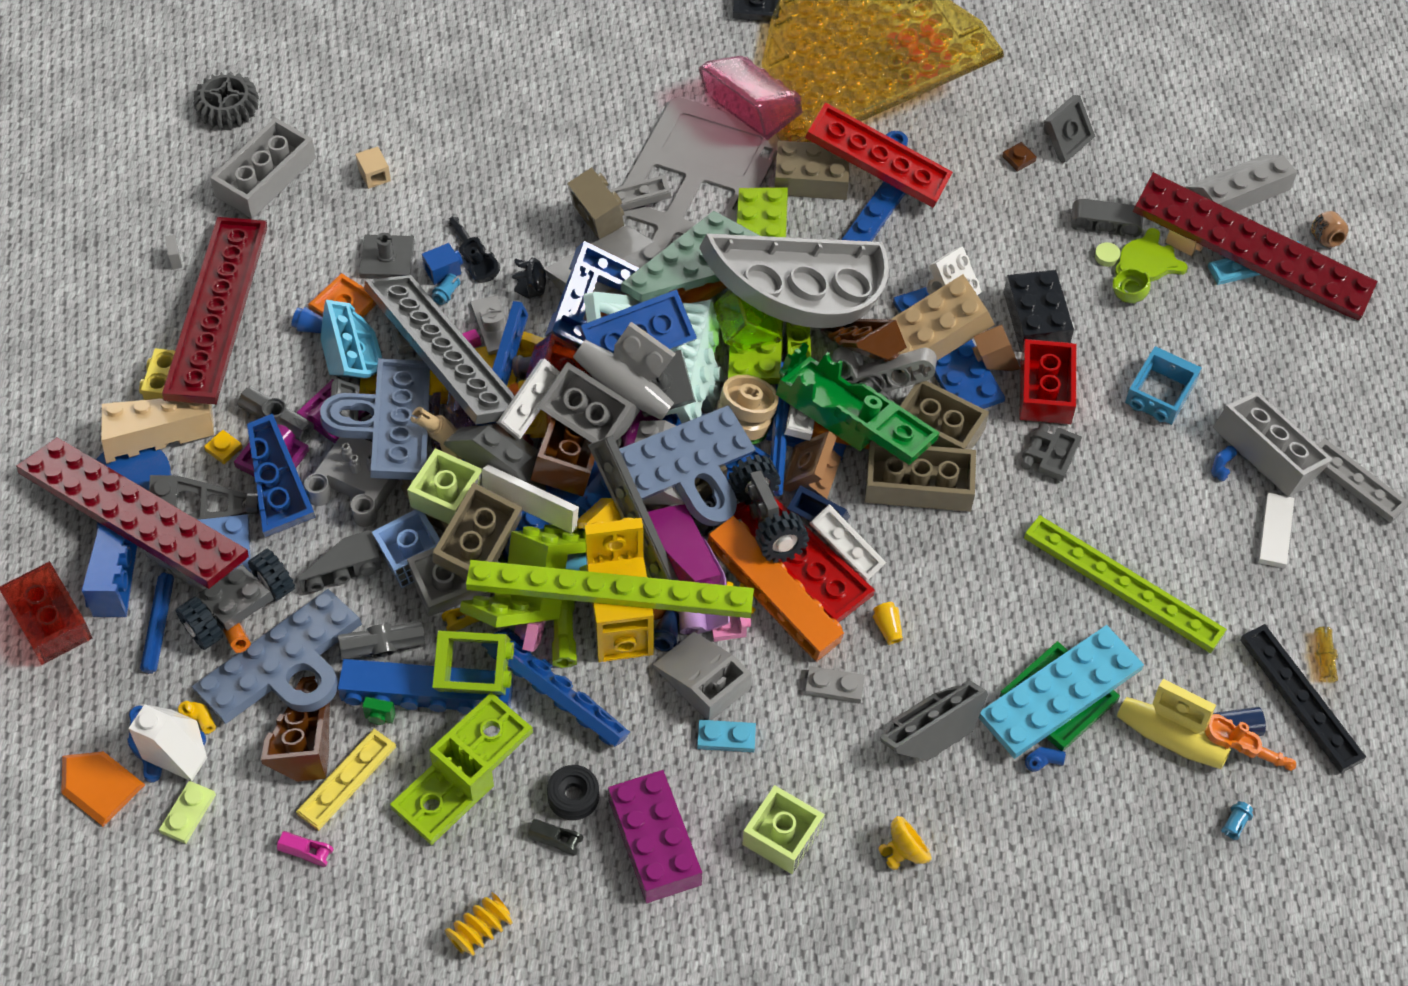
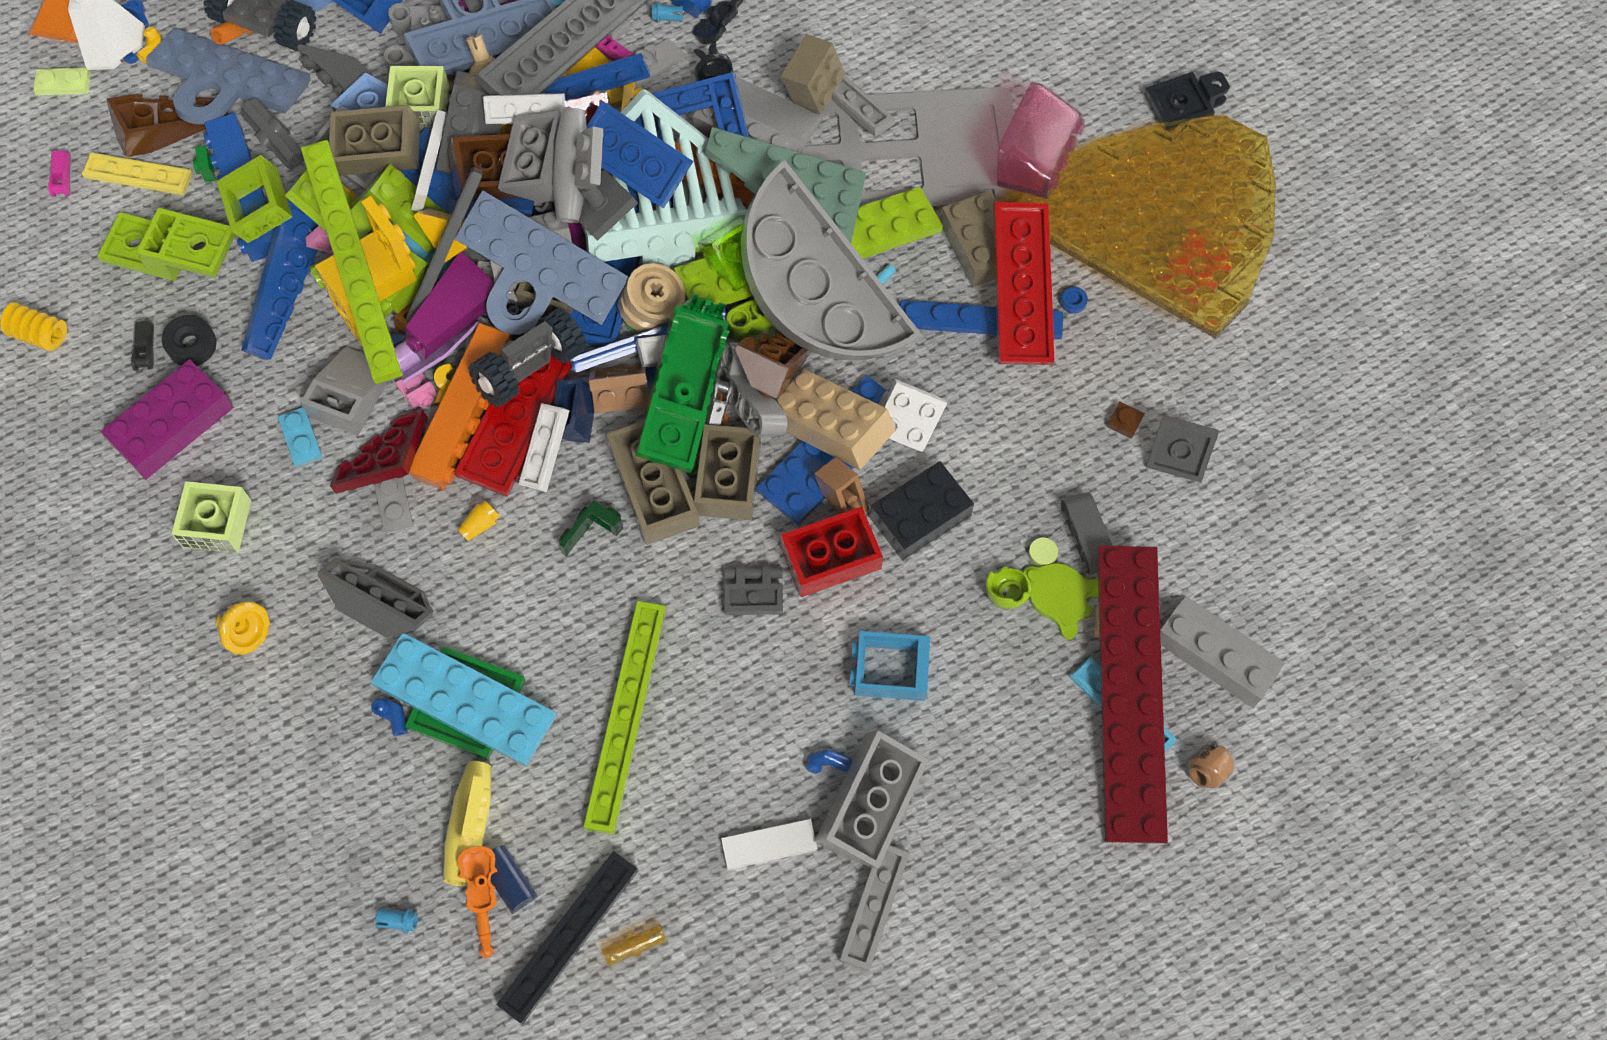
camera: 65 degrees right, 10 degrees up
none -> dark red plate [330,410,428,494]
none -> dark green bracket [559,500,623,557]

